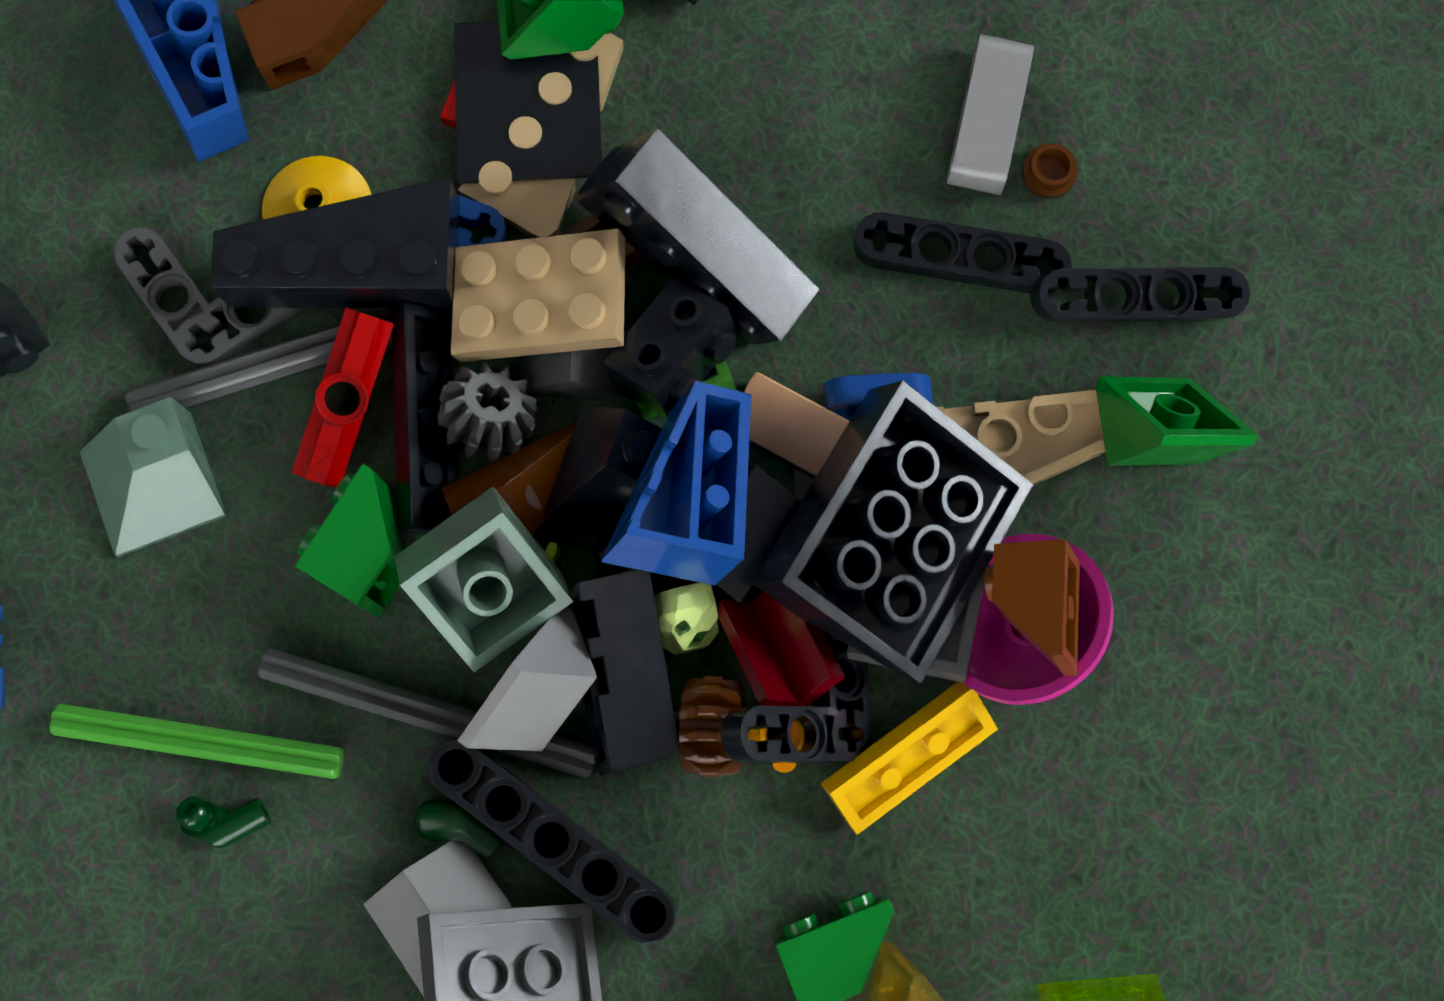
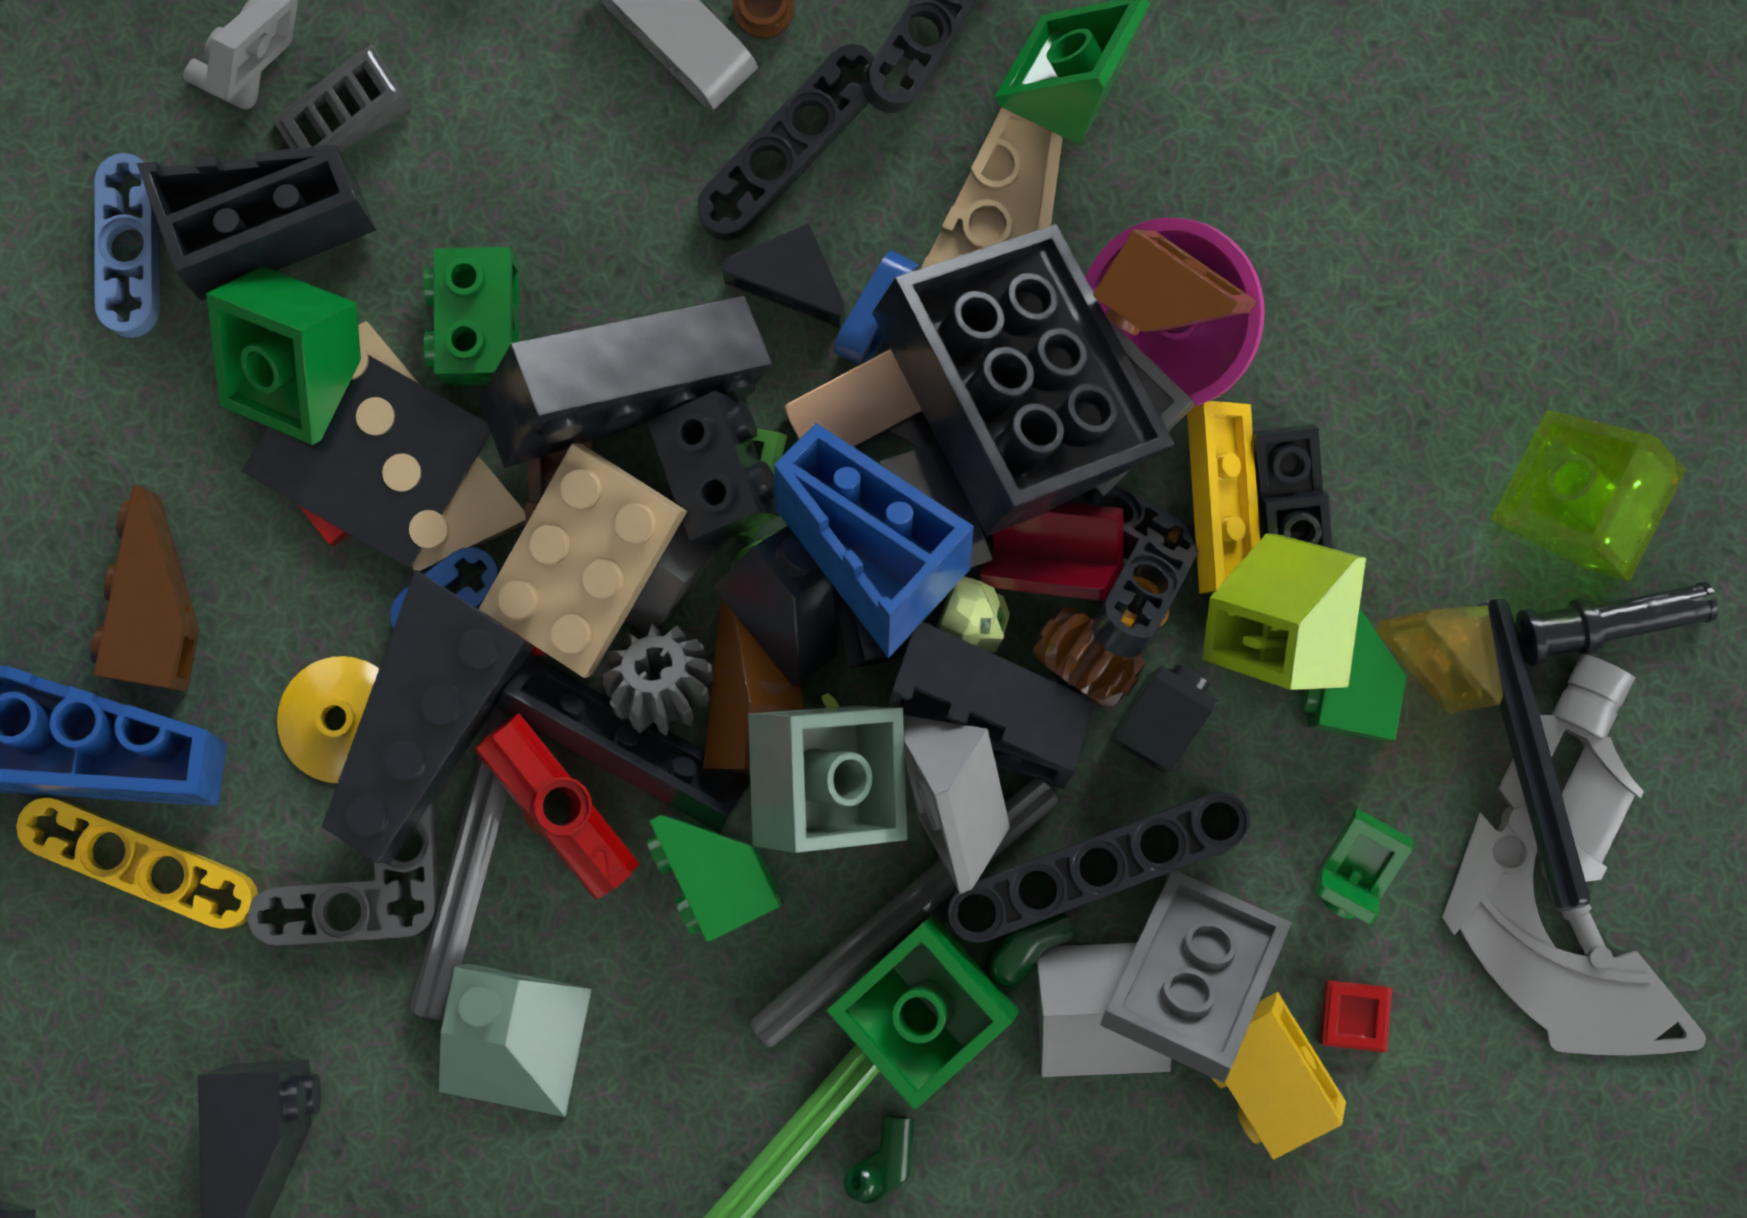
camera: 55 degrees left, 5 degrees up
none -> yellow beam [16,797,258,929]
none -> green brick [423,247,520,386]
none -> black slope [721,223,845,328]
none -> green slope [826,914,1020,1110]
none -> black slope [1109,664,1219,773]
none -> lime slope [1202,534,1366,690]
none -> black slope [1253,424,1333,549]

